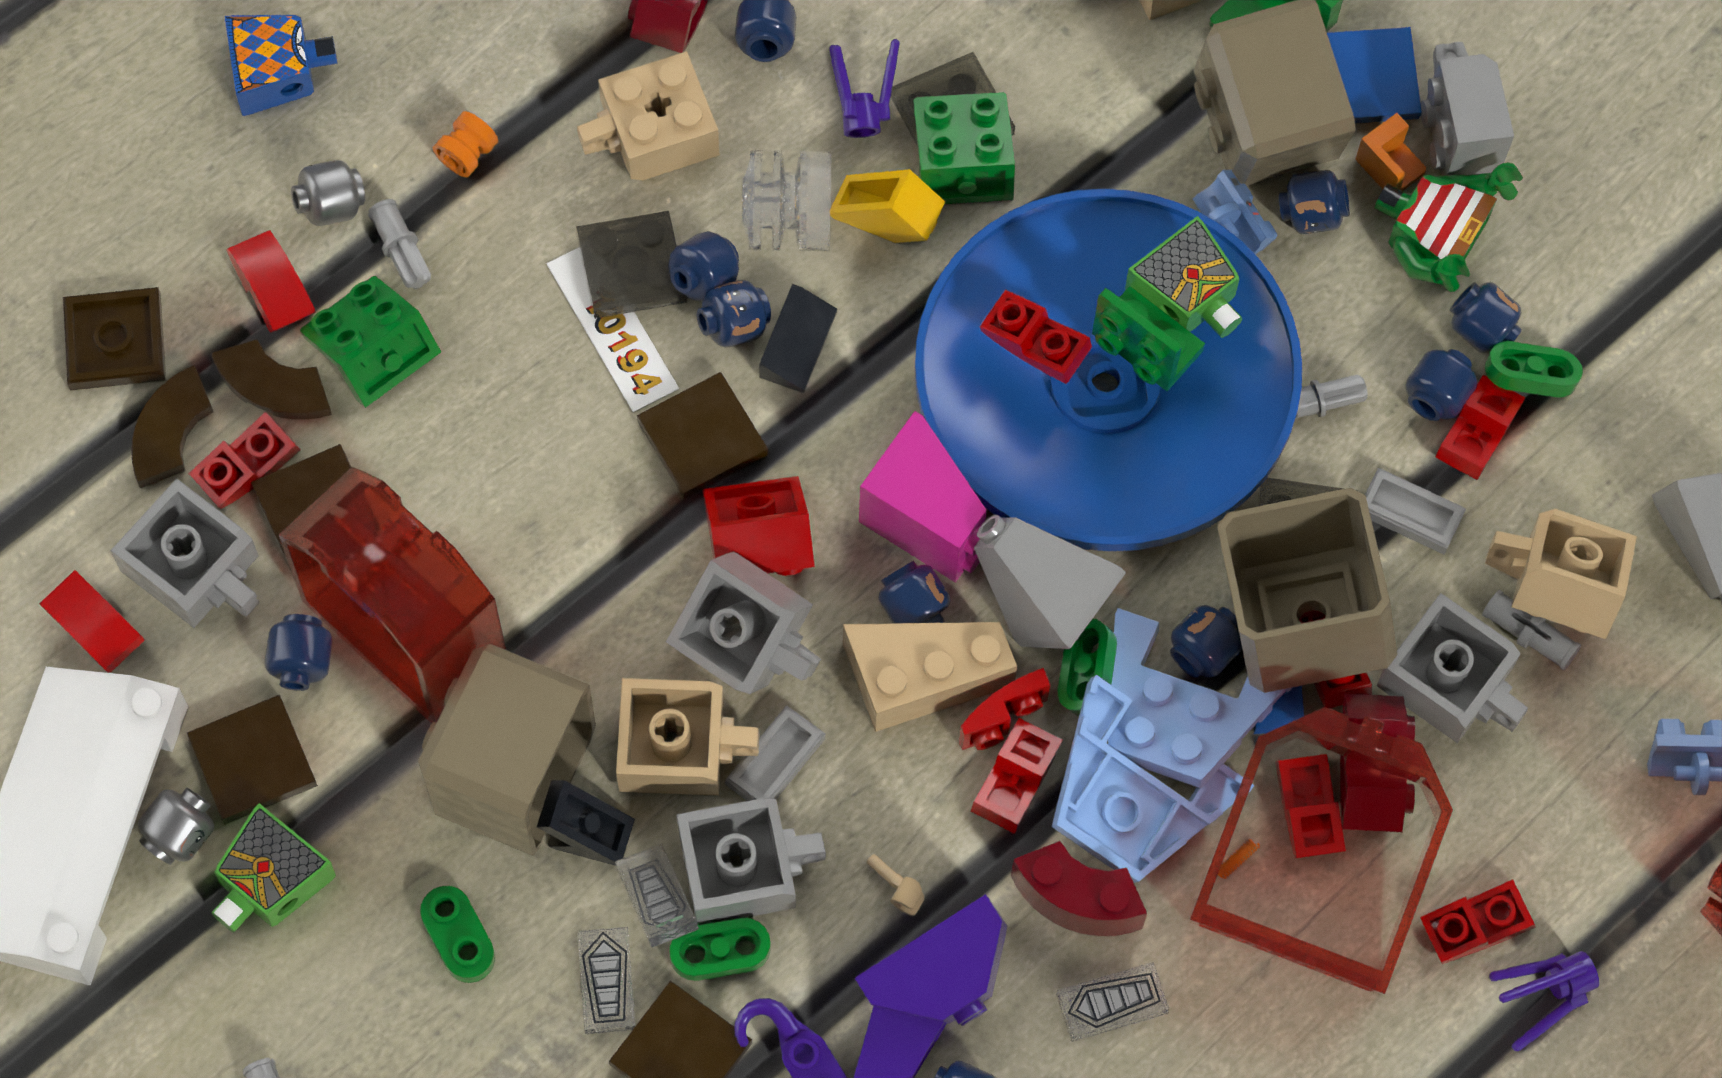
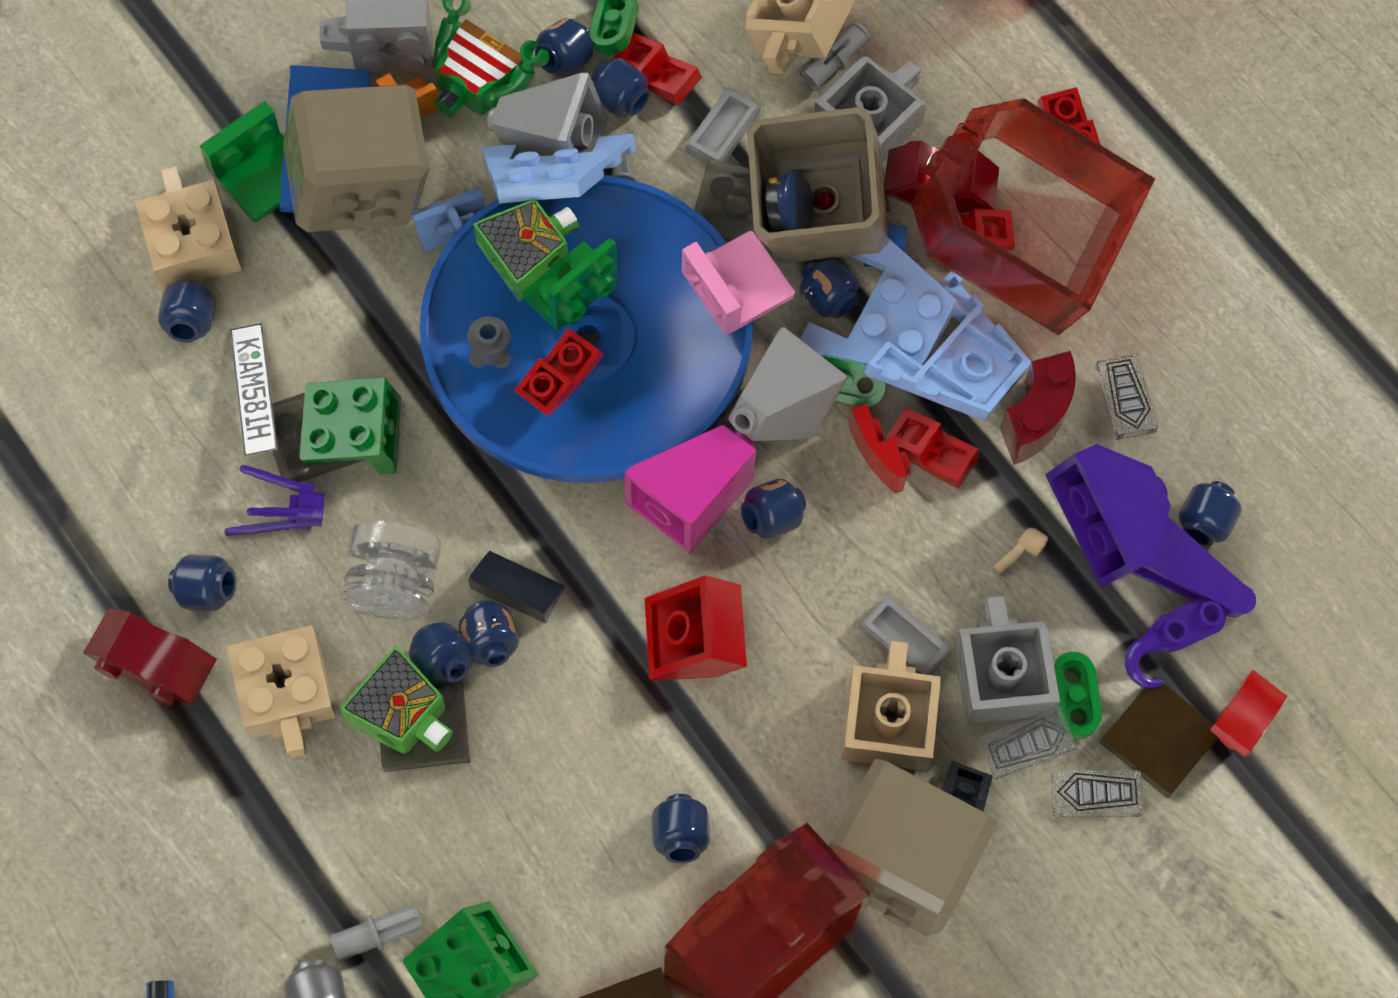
camera: 85 degrees left, 0 degrees up
green plate [420,886,495,983] -> none
orange wheel [433,111,498,178] -> none
white sticker [546,241,679,412] -> none
dark brown tile [637,372,768,499] -> none
light grey hinge [666,551,821,694] -> none
yellow slope [828,169,945,243] -> none
tan wedge [843,622,1017,732] -> none
dark blue head [1279,169,1350,234] -> none
dark purple plant [1489,951,1599,1052] -> none
none -> sticker [230,323,278,456]
none -> torso [340,646,453,754]
none -> dark grey brick [467,316,512,369]
none -> light blue wing [482,134,636,204]
none -> light grey slope [487,73,608,156]
none -> dark blue head [651,794,711,863]
none -> bright pink bracket [681,231,795,336]
none -> dark blue piece [766,169,814,232]

